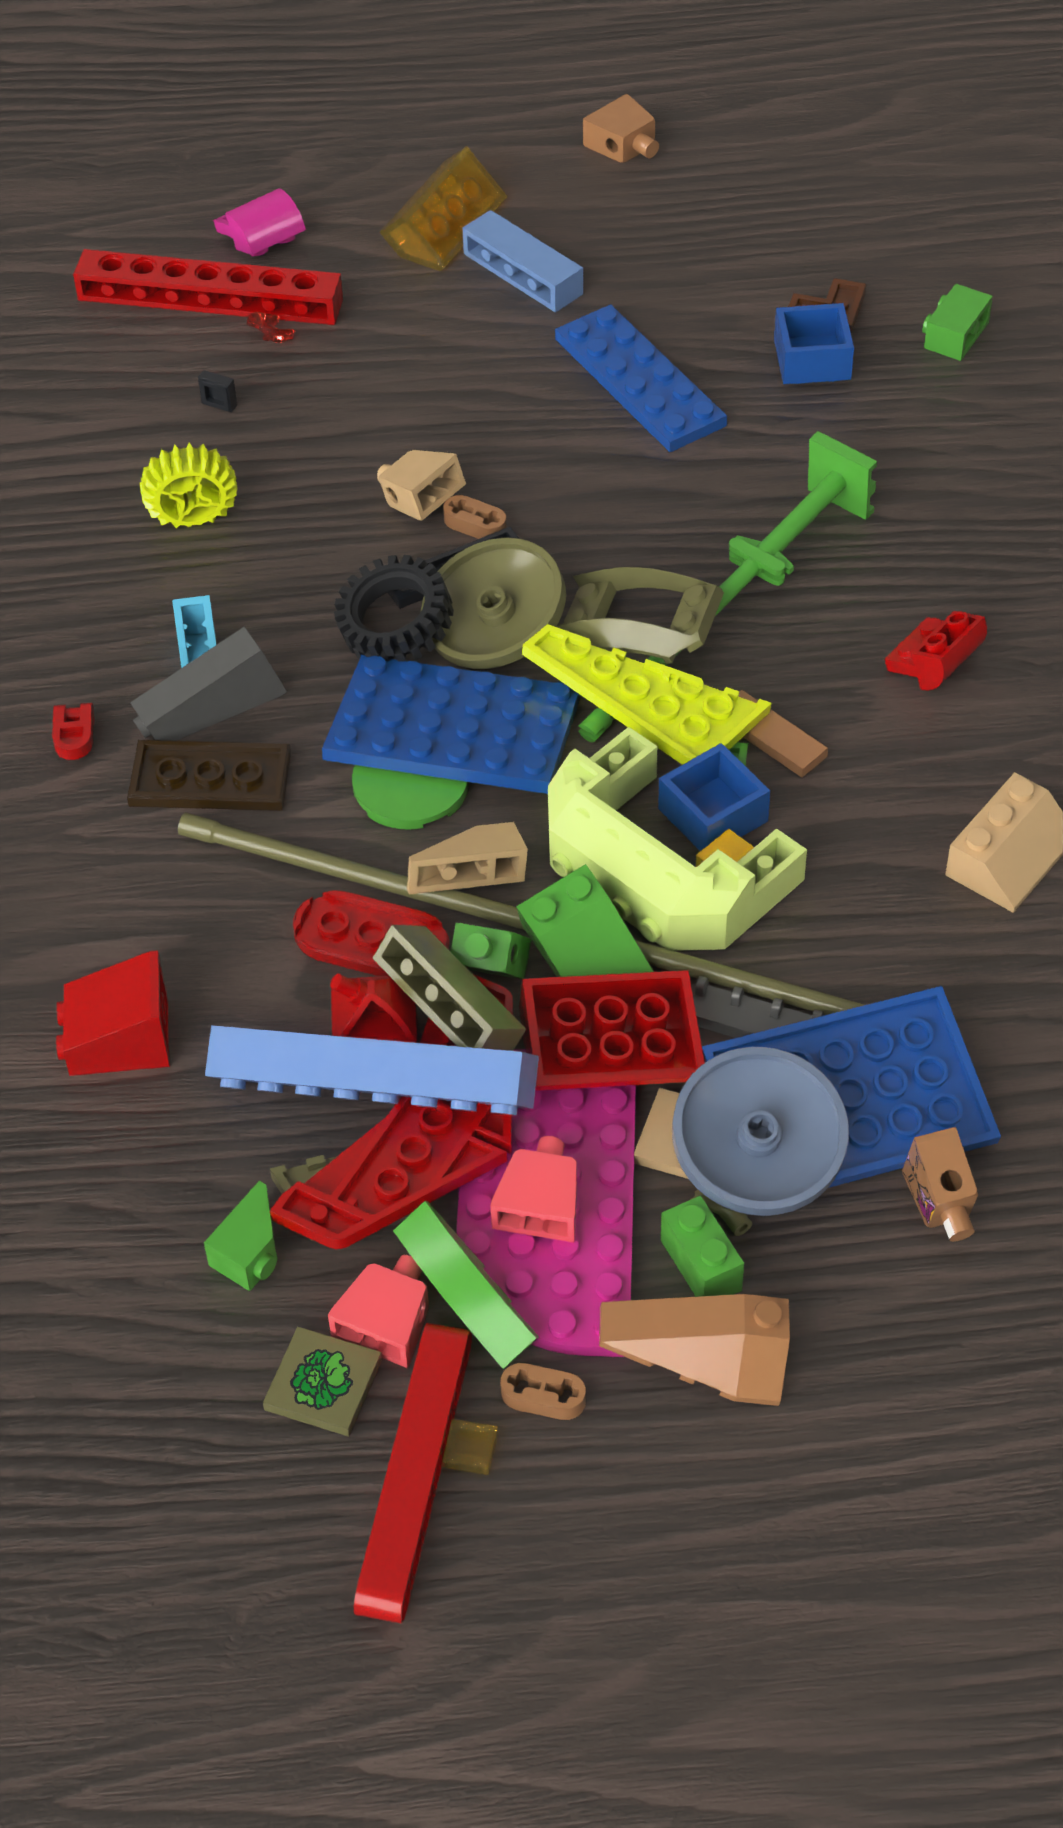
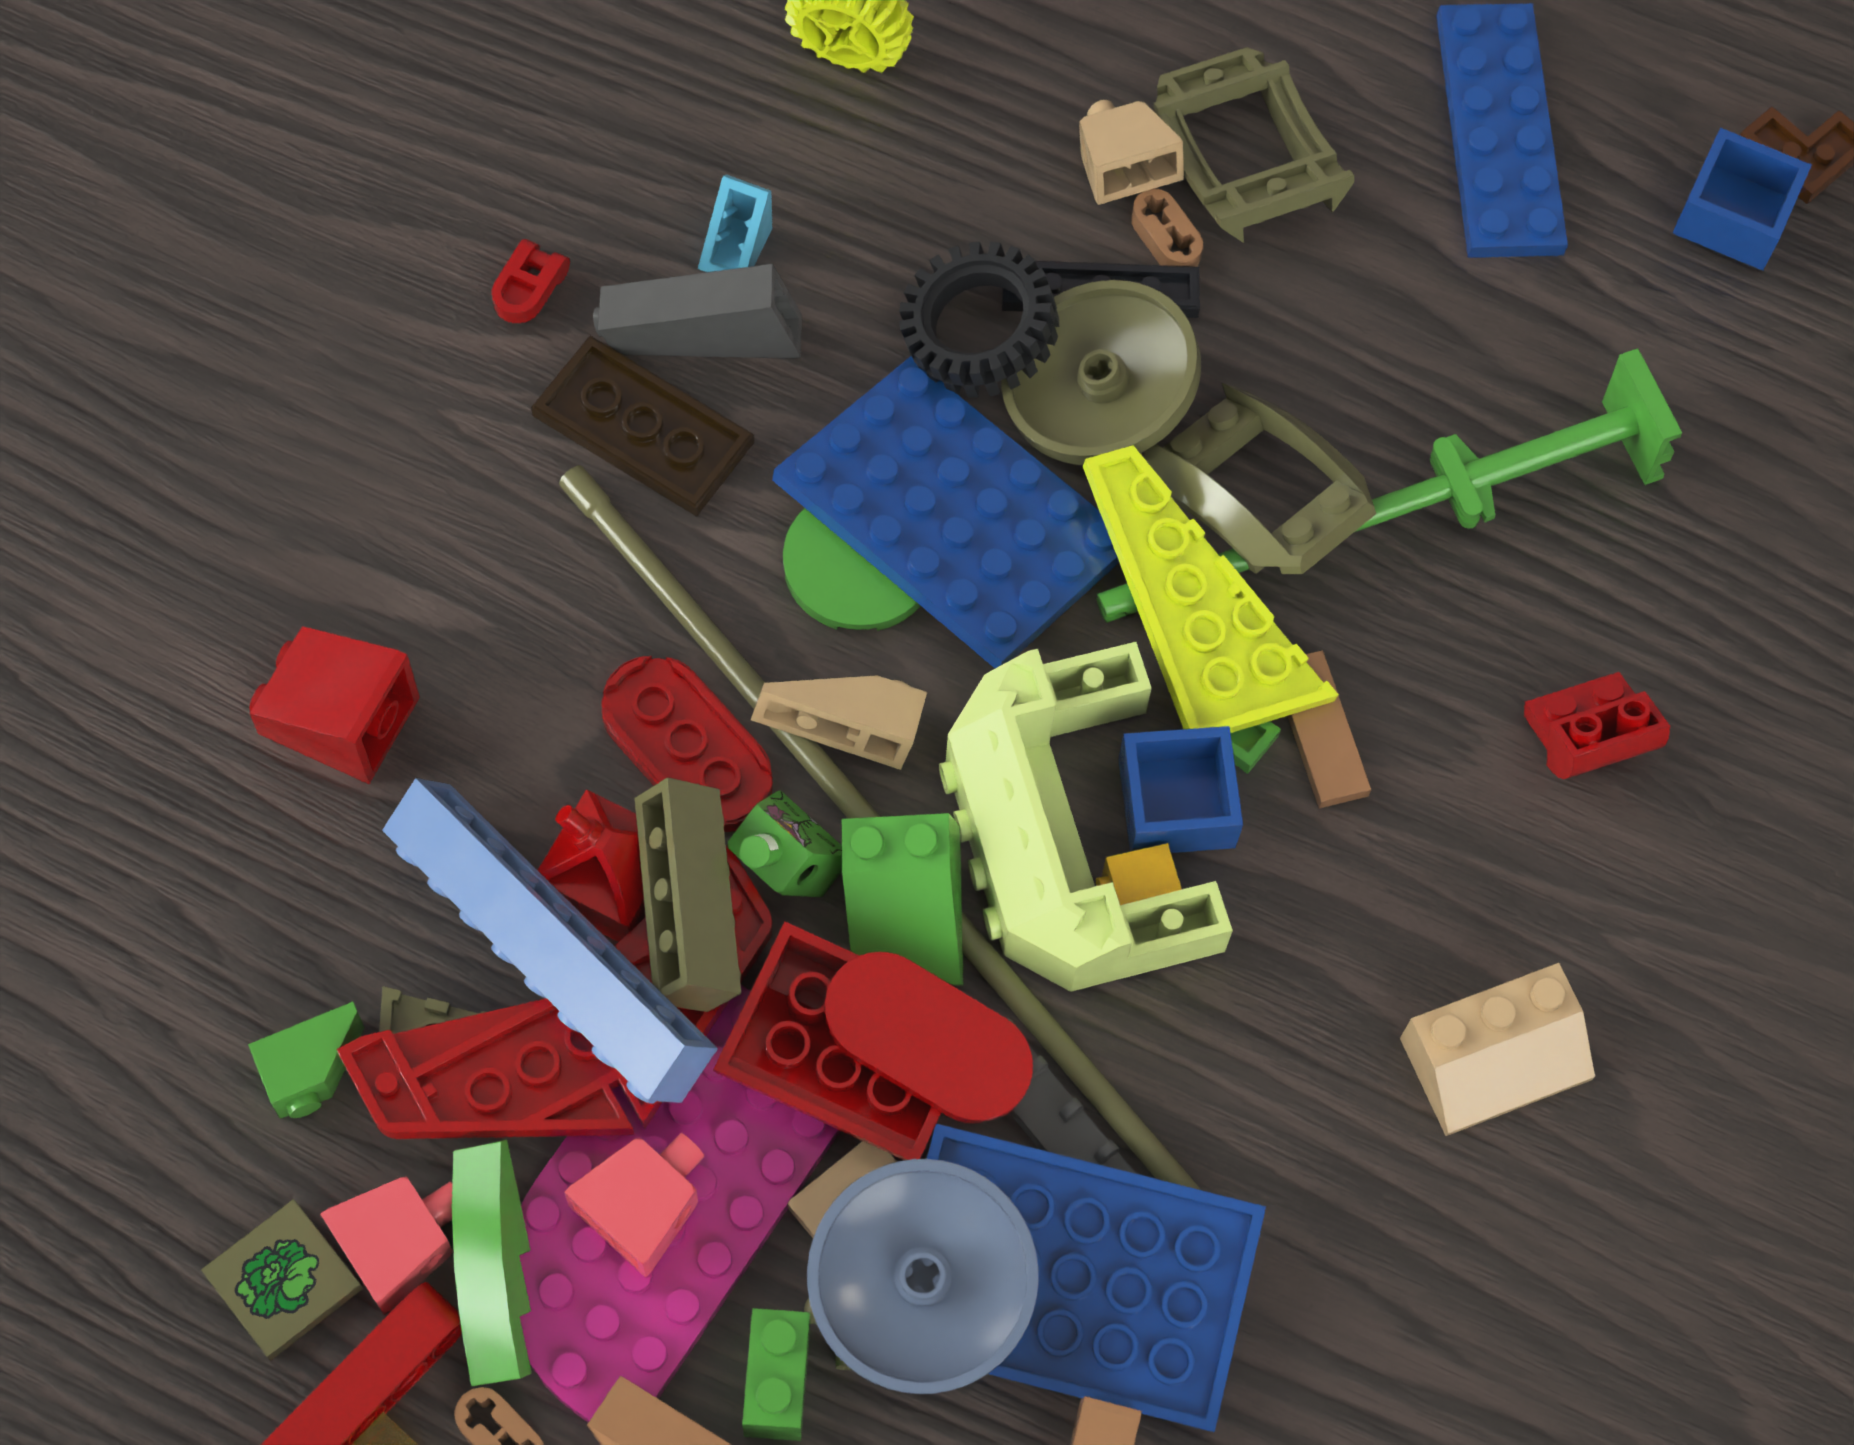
camera: 25 degrees right, 15 degrees up
none -> red tile [824,952,1033,1123]
none -> olive wedge [1154,47,1354,243]

